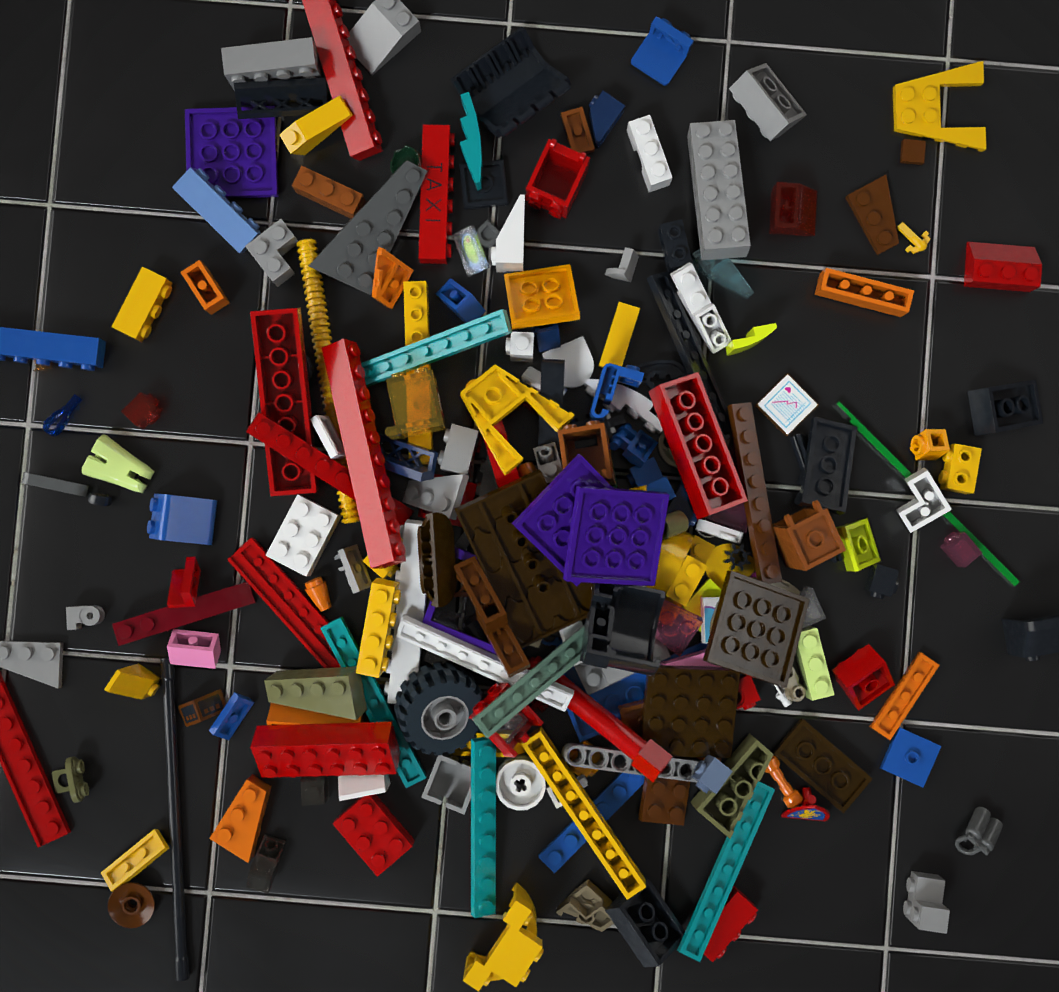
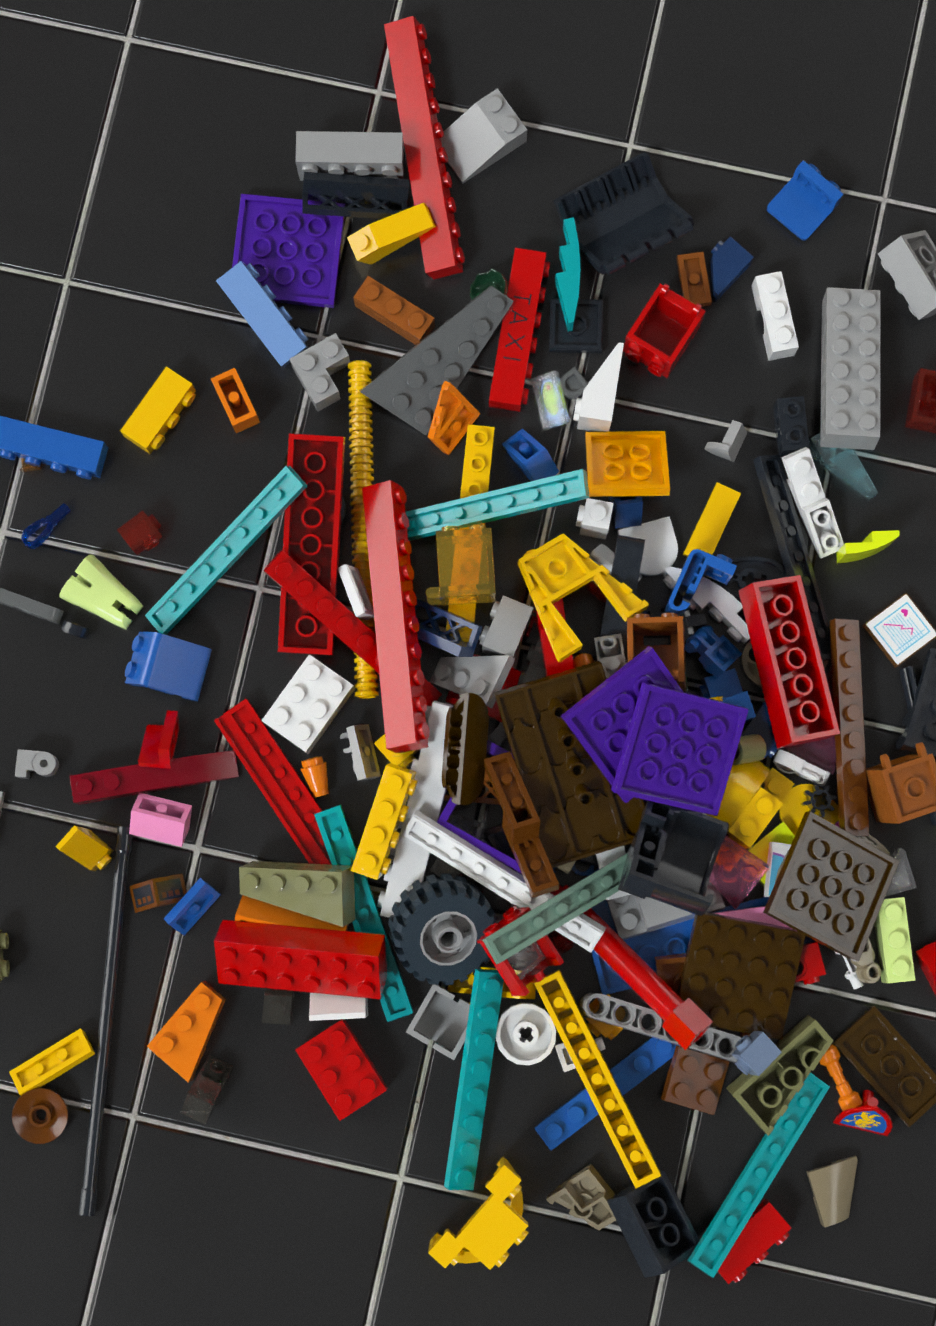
camera: 15 degrees right, 5 degrees down
none -> teal plate [145,466,307,635]
none -> dark tan slope [806,1155,858,1227]

